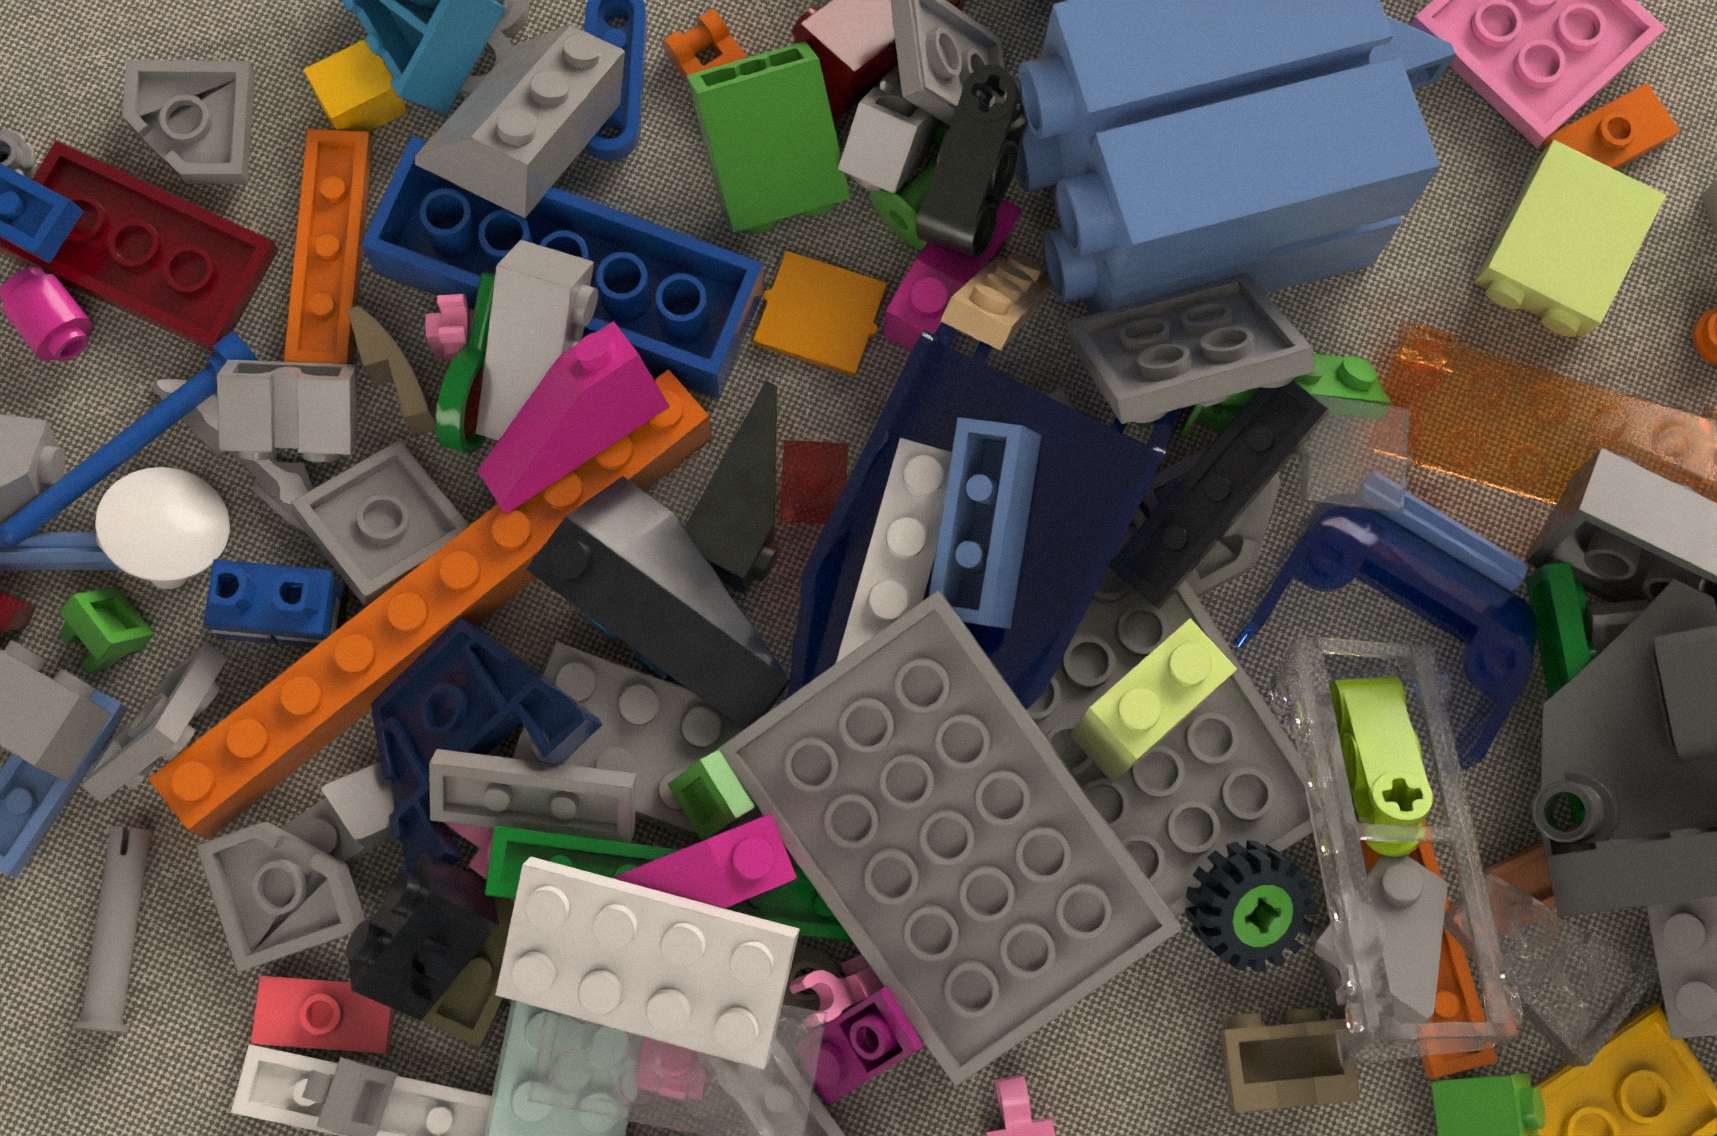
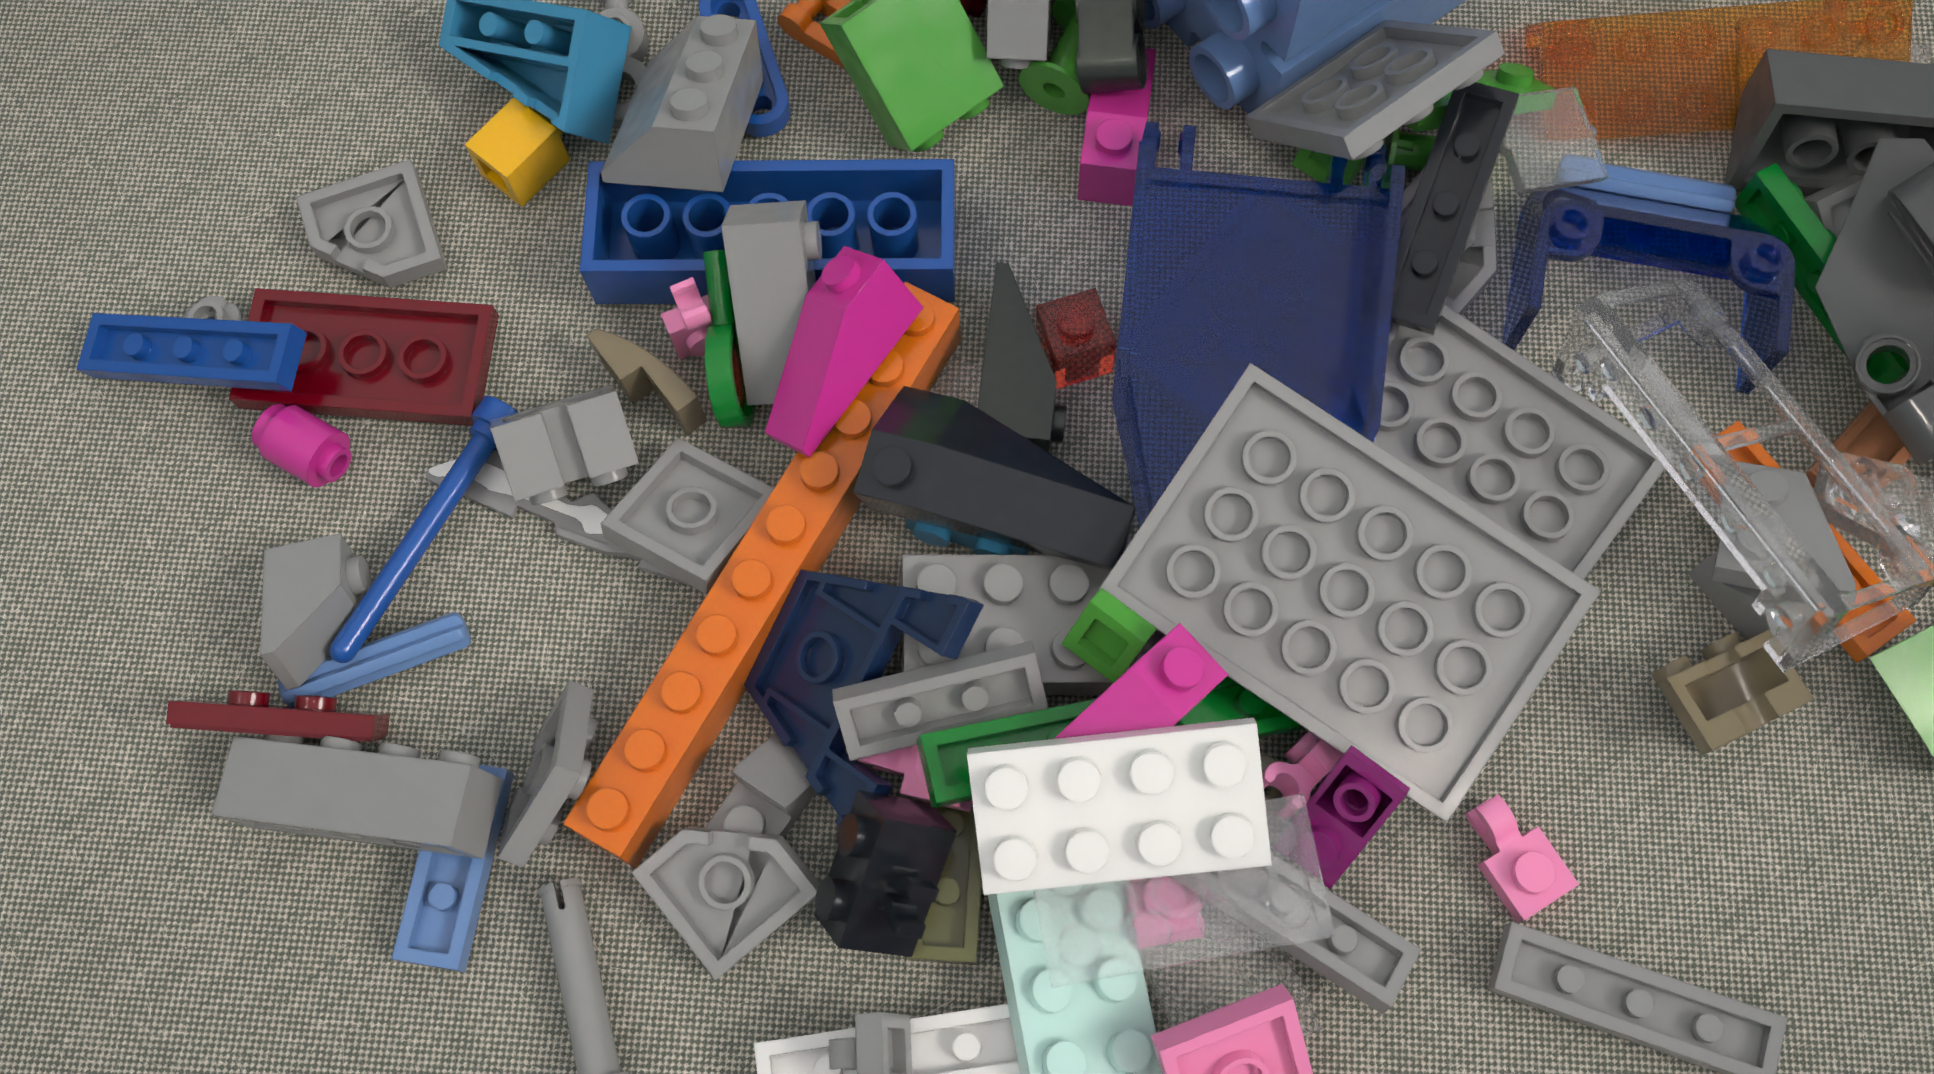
camera: 10 degrees left, 5 degrees down
bright green tile [58,586,155,673] -> none
white dish [95,467,230,589] -> none
blue hips [203,559,350,648] -> none
coral plate [251,976,395,1054] -> none
orange plate [283,129,373,364] -> none
light orange piece [753,250,887,377] -> none
white plate [836,438,952,663] -> none
medium blue brick [929,417,1042,629] -> none
tan plate [941,254,1051,351] -> none
yellowish green brick [1069,618,1237,783] -> none
black wheel [1185,840,1318,972] -> none
lime piece [1327,676,1433,857] -> none

